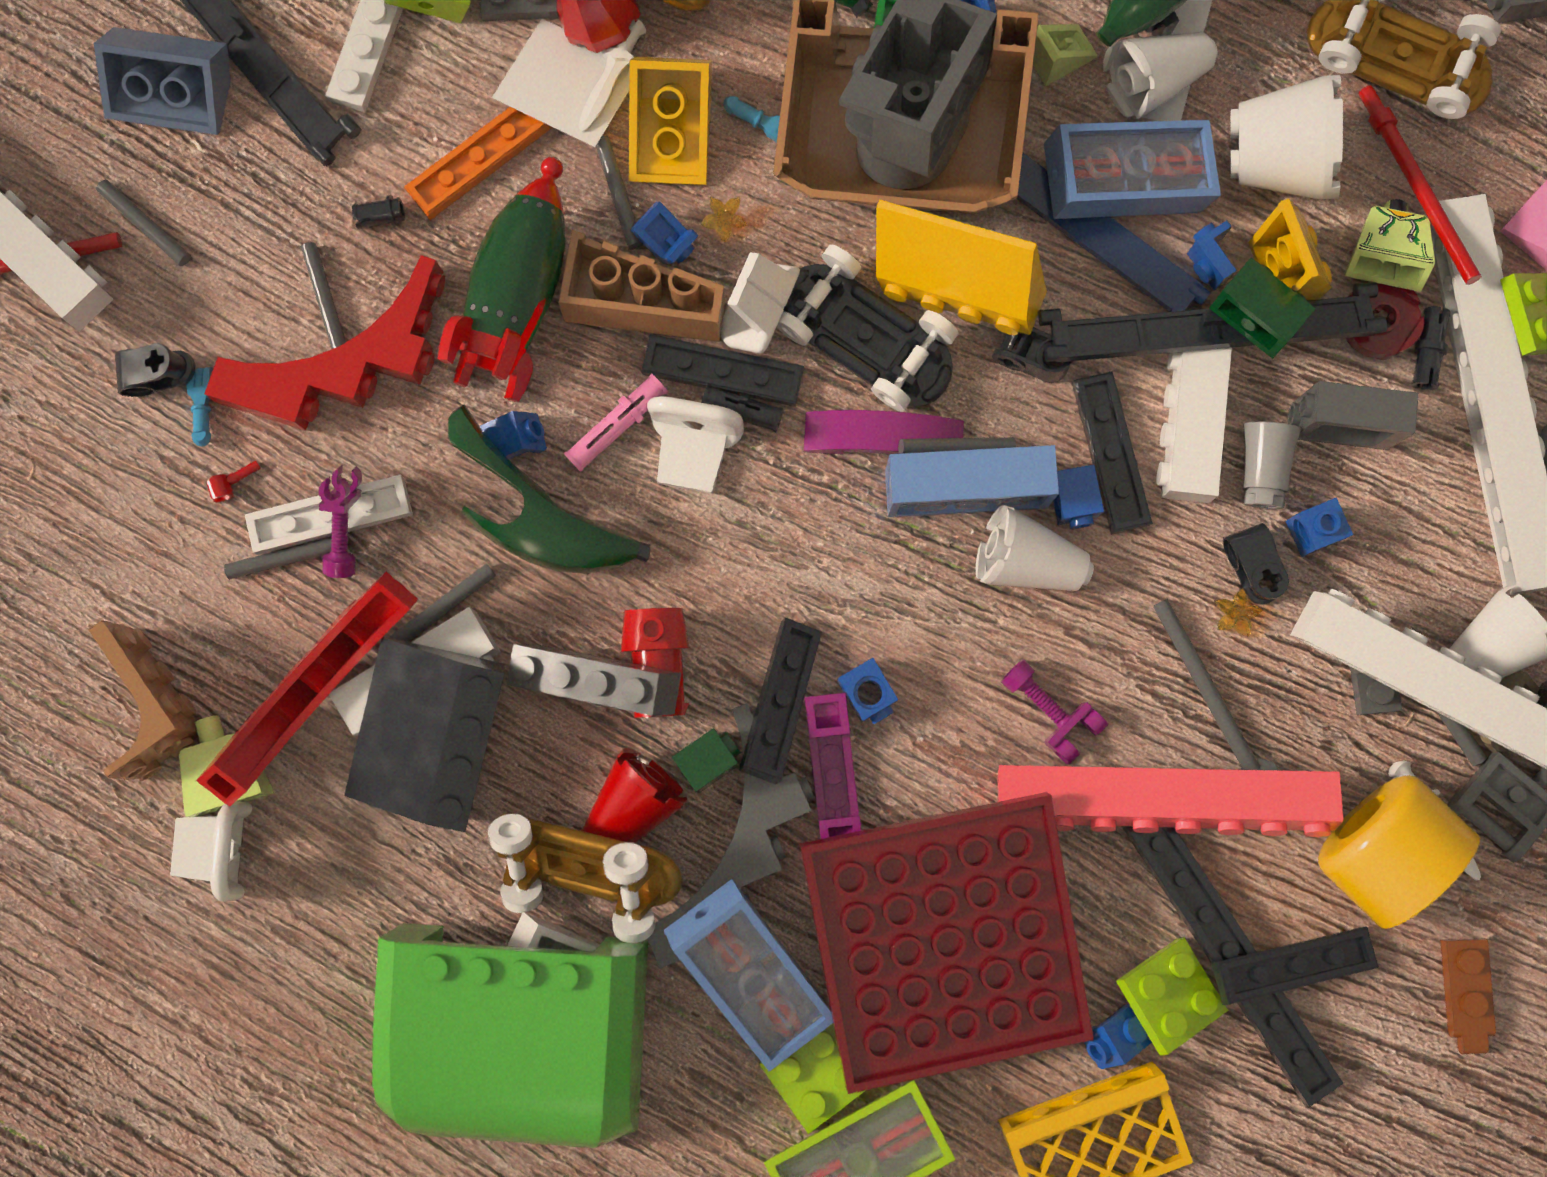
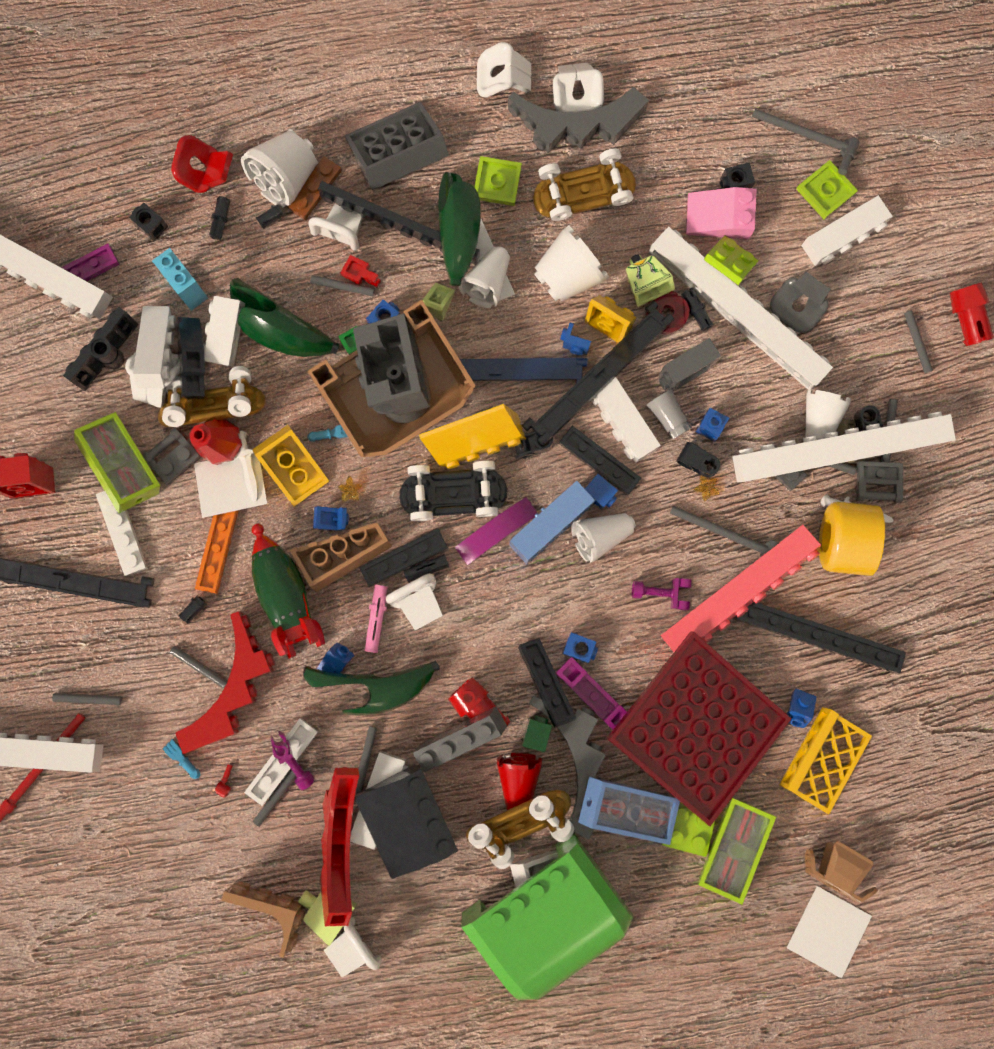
camera: 45 degrees left, 0 degrees up
sand blue slope [94,27,231,135] -> none
black piece [115,343,195,397] -> none
dark grey bar [596,136,643,250] -> none
white piece [721,252,800,354] -> none
dark grey bar [898,437,1016,454] -> none
brick [1044,120,1221,219] -> none
lime plate [1116,937,1228,1055] -> none
dark green brick [1209,257,1316,359] -> none
black tile [1211,926,1379,1005] -> none
red bar [1358,85,1482,285] -> none
dark orange hinge [1440,938,1496,1054] -> none

